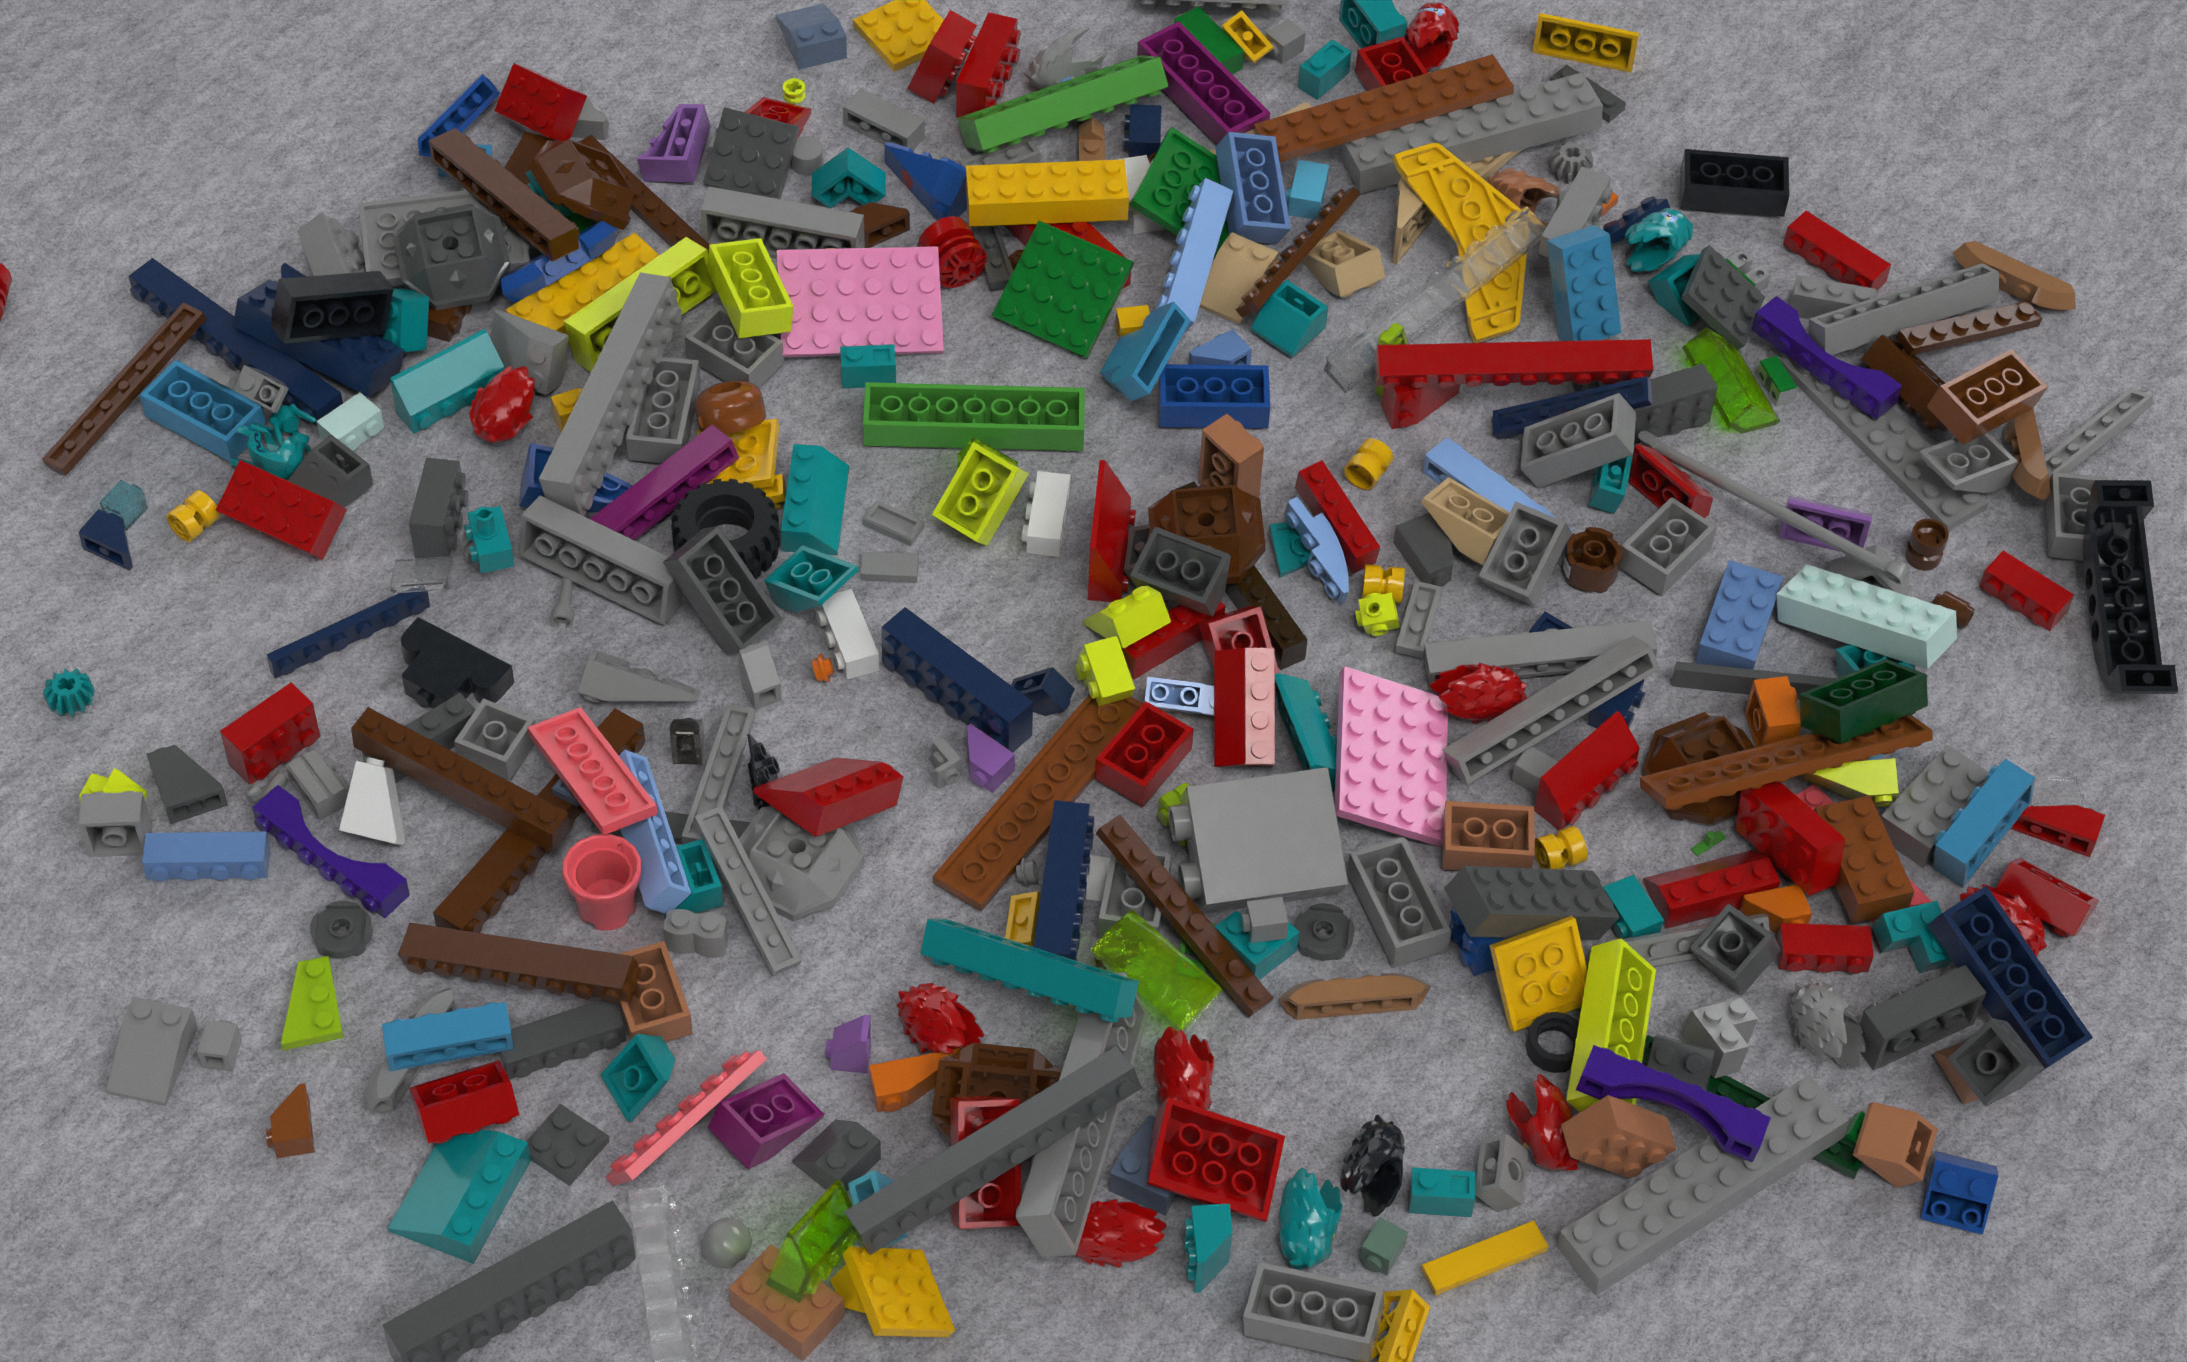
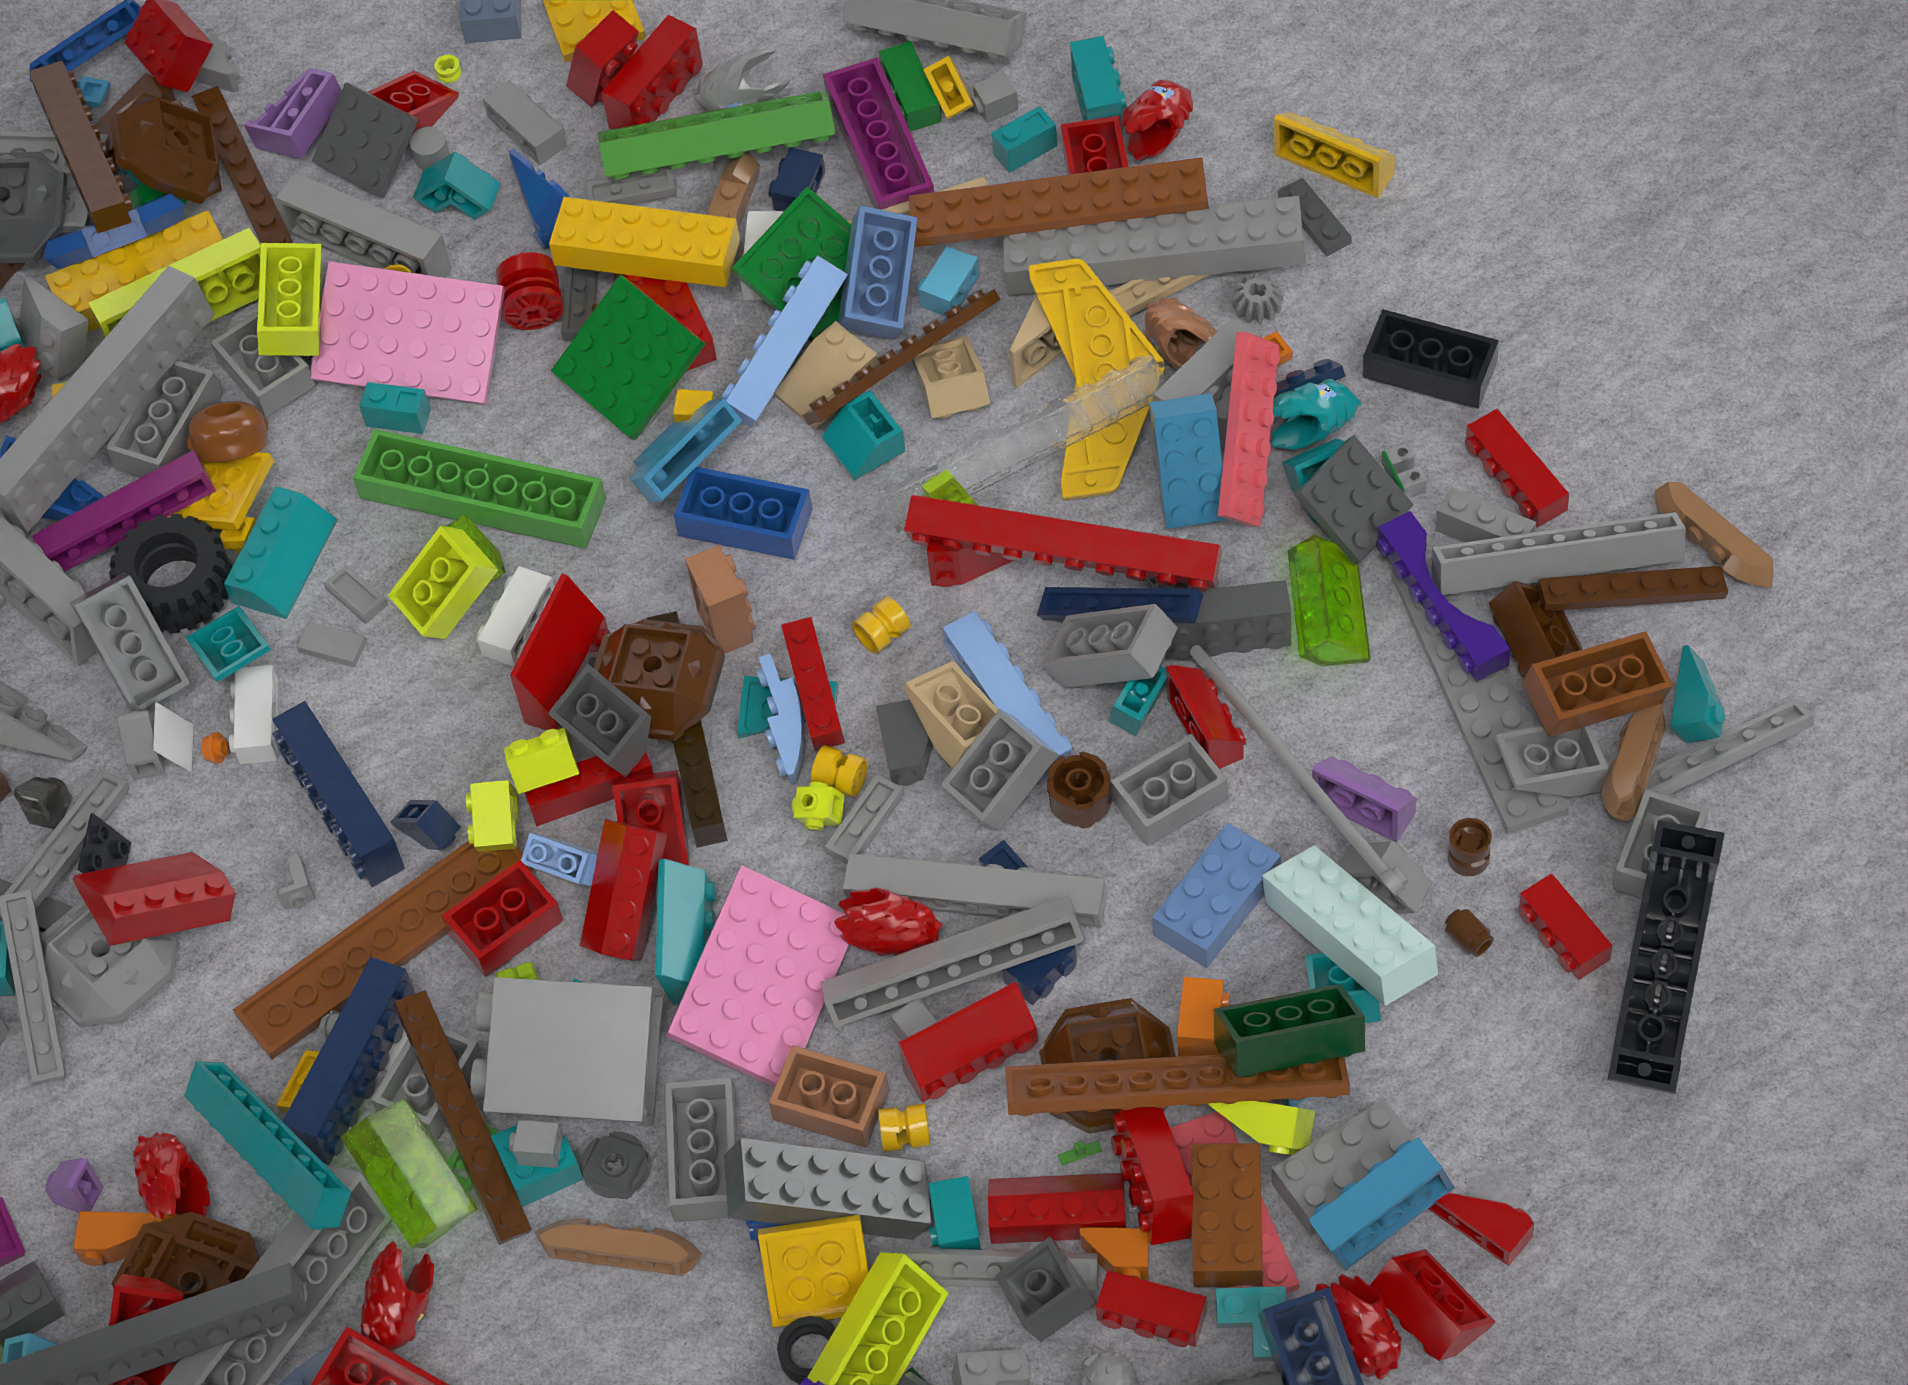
camera: 25 degrees right, 5 degrees up
reddish brown slope [849,202,910,248] -> none
medium lavender slope [967,723,1015,793] -> none
medium blue slope [1188,329,1252,365] -> none
dark grey tile [1672,661,1837,700] -> none
piece [1756,356,1797,407] -> none
none -> white sticker [153,702,194,773]
none -> coral plate [1218,332,1280,527]
none -> teal slope [1671,645,1725,743]

